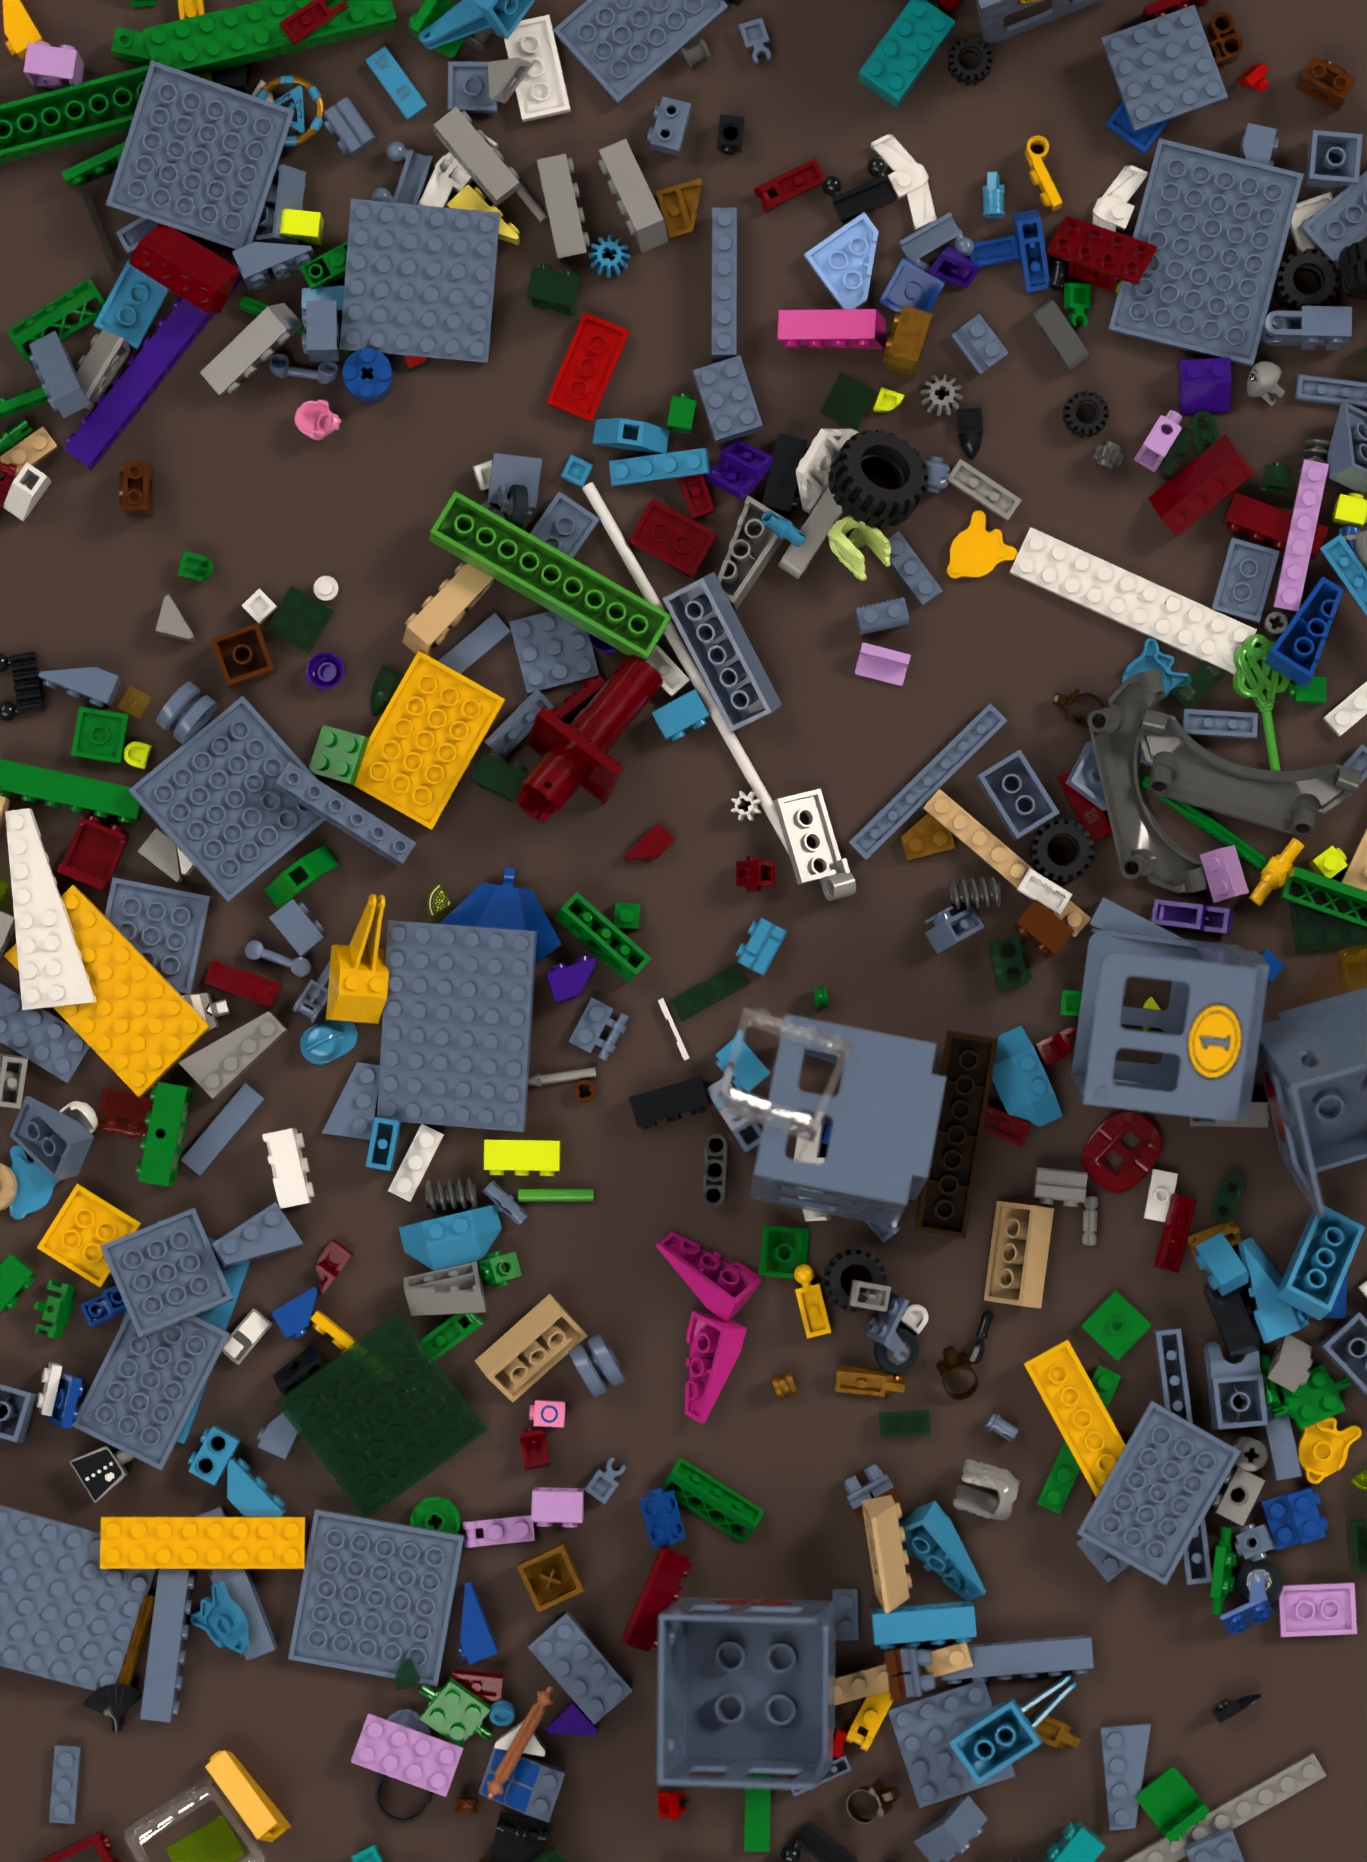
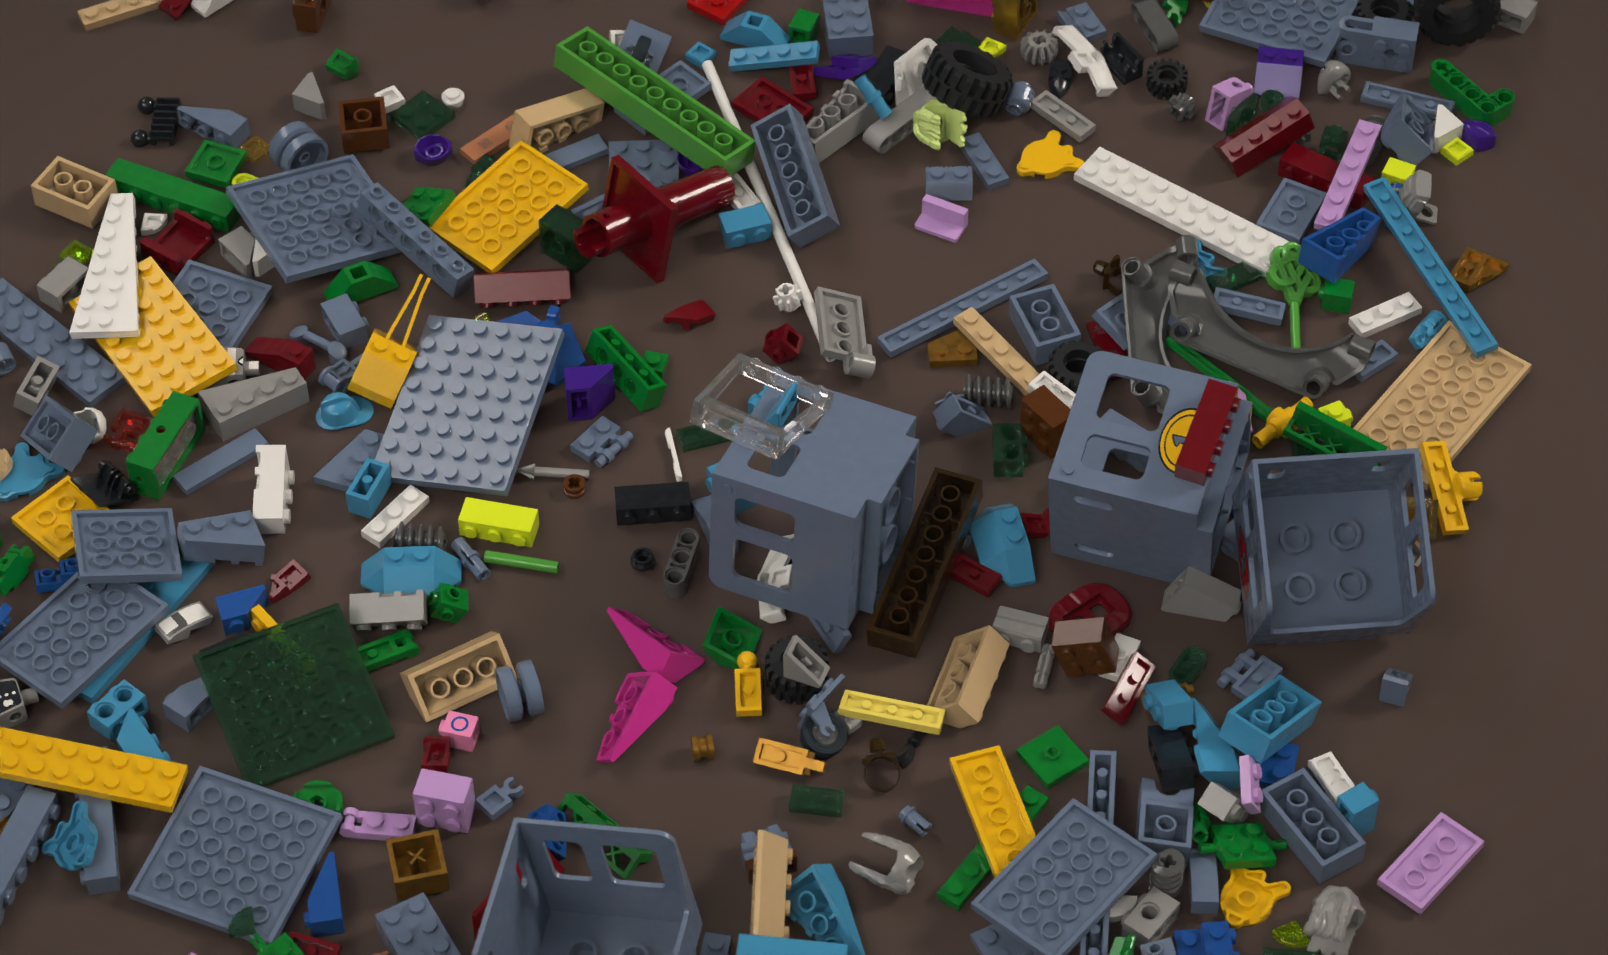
camera: 10 degrees right, 35 degrees down
none -> black hinge [70,460,139,507]
none -> white tile [140,213,169,236]
none -> nougat tile [460,115,514,166]
none -> dark red slope [474,268,571,308]
none -> black plate [630,547,655,571]
none -> dark azure slope [761,382,798,433]
none -> light yellow plate [838,689,946,735]
none -> white plate [1051,25,1117,97]
none -> reddish brown brick [1052,617,1119,677]
none -> black hinge [1100,32,1144,85]
none -> dark red brick [1174,379,1241,486]
none -> sand blue plate [1216,649,1283,700]
none -> lavender plate [1239,755,1263,815]

